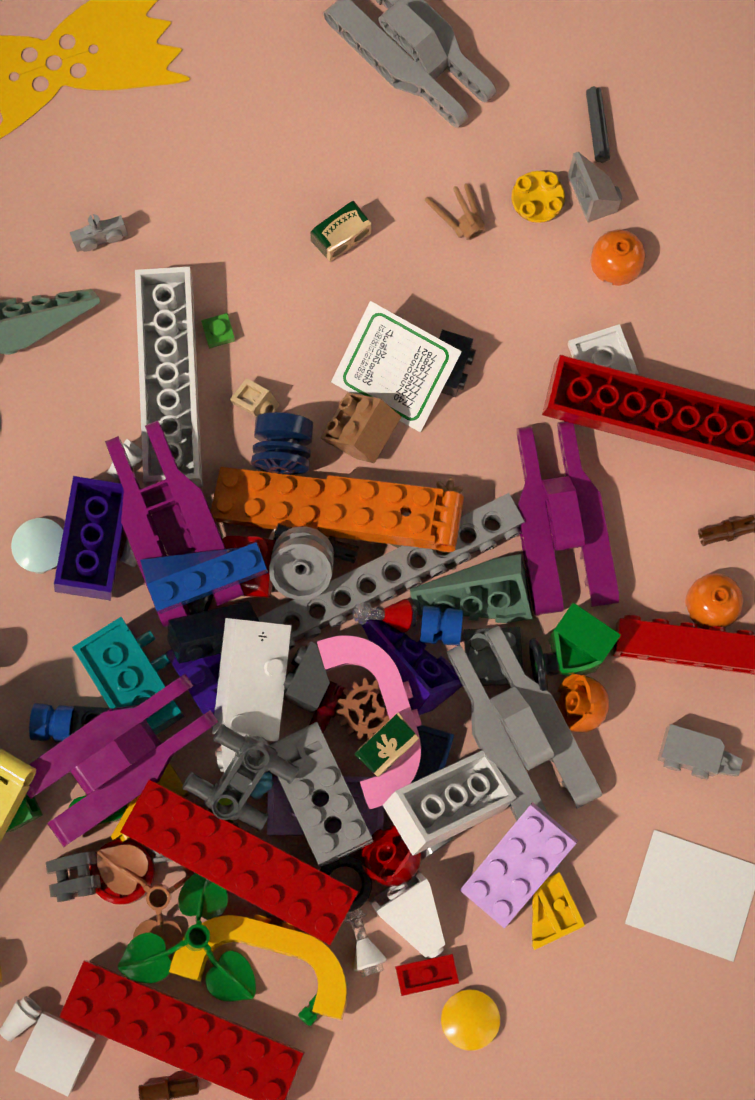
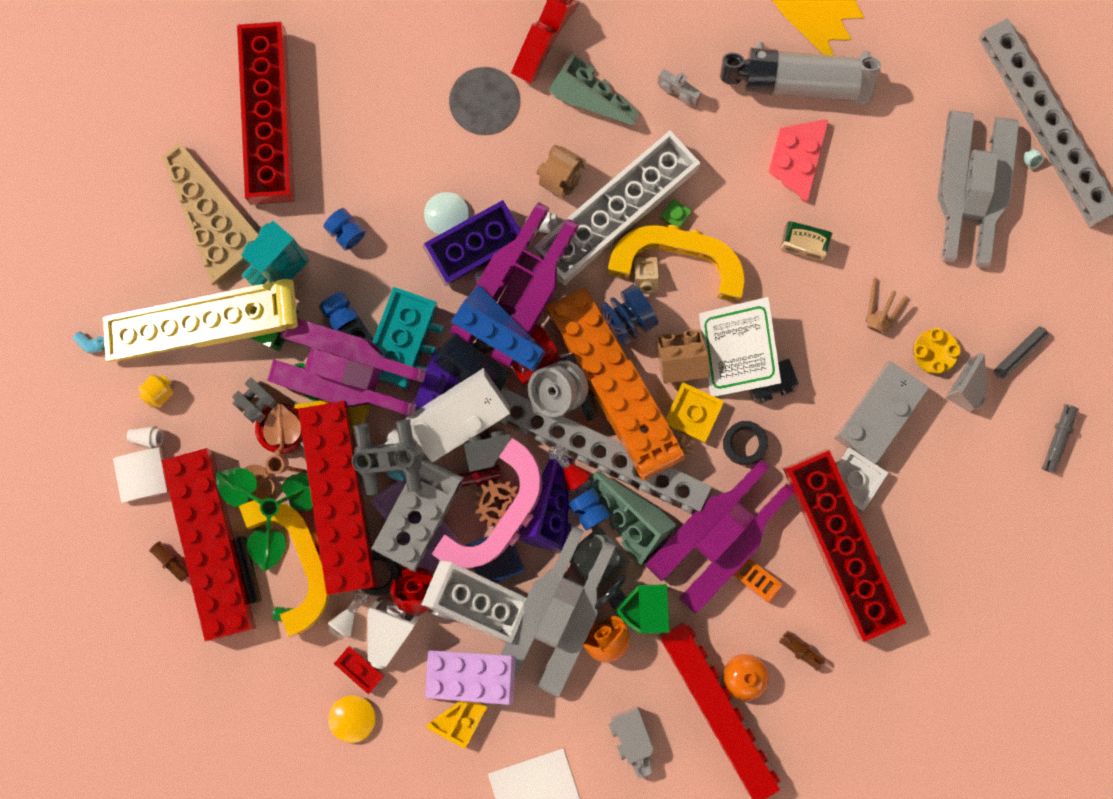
camera: 55 degrees right, 5 degrees up
dark green piece [354,713,419,777] -> none
orange cylinder [590,229,645,286] -> none
none -> black axle [233,536,262,604]
none -> medium nougat brick [537,144,586,199]
none -> yellow arch [607,225,744,302]
none -> yellow plate [665,382,724,443]
none -> light grey piece [720,42,881,104]
none -> black tyre [723,421,768,465]
none -> orange slope [733,558,783,603]
none -> coral wing [768,119,828,203]
none -> light grey brick [834,361,929,464]
none -> dark grey pin [1041,404,1079,474]

